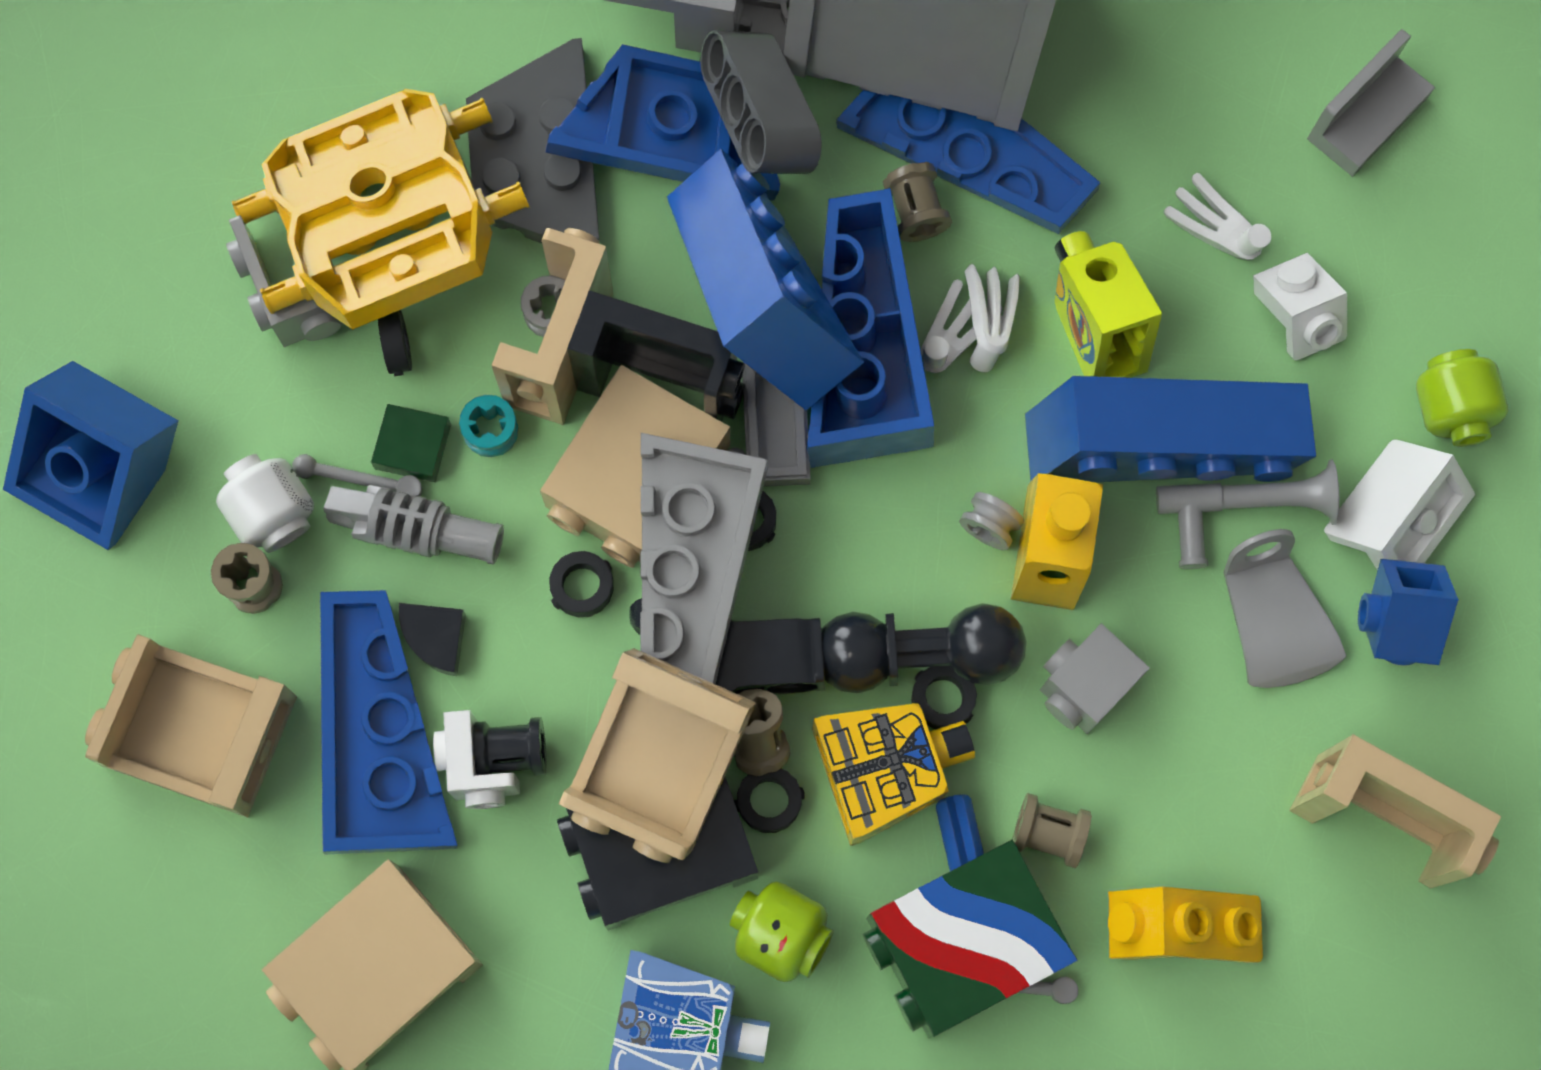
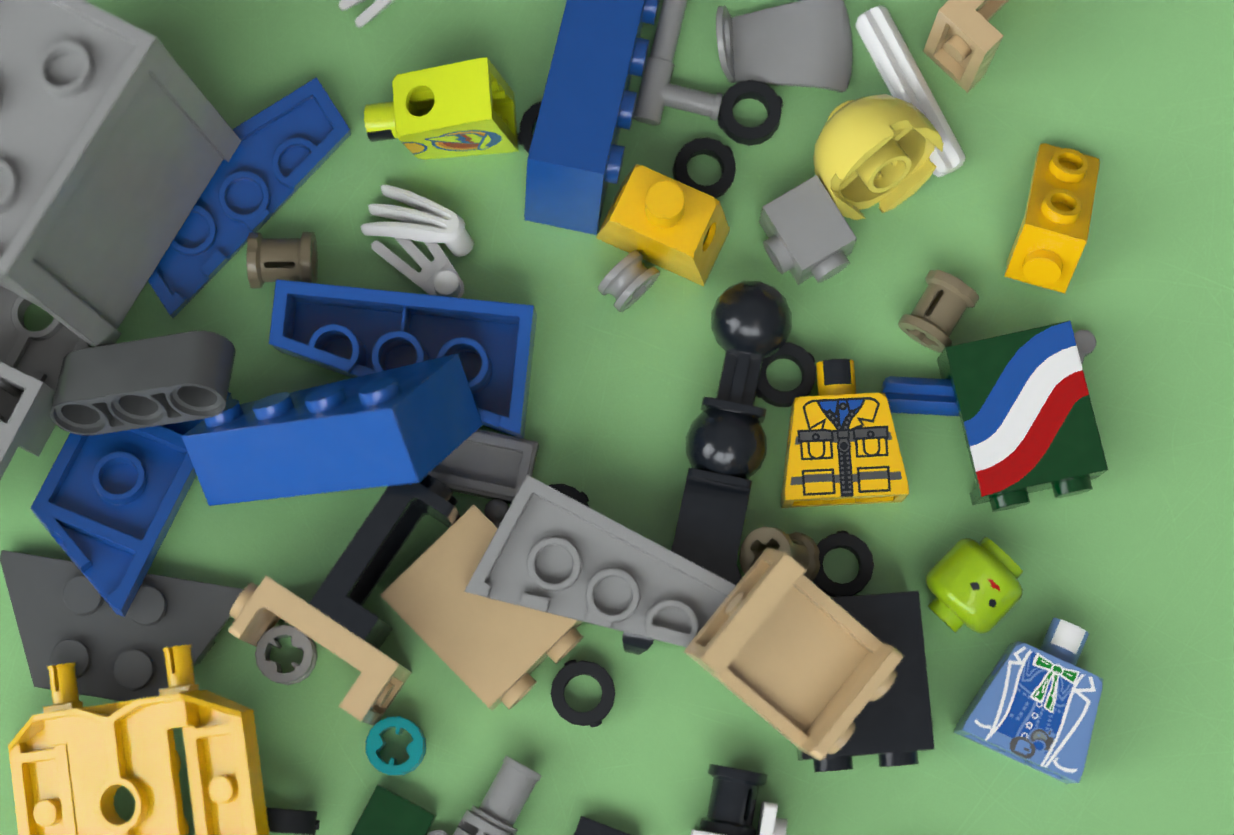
camera: 70 degrees left, 5 degrees up
none -> black piece [672,137,736,199]
none -> black piece [717,80,783,146]
none -> light yellow cylinder [813,94,944,220]
none -> white axle [856,6,965,177]

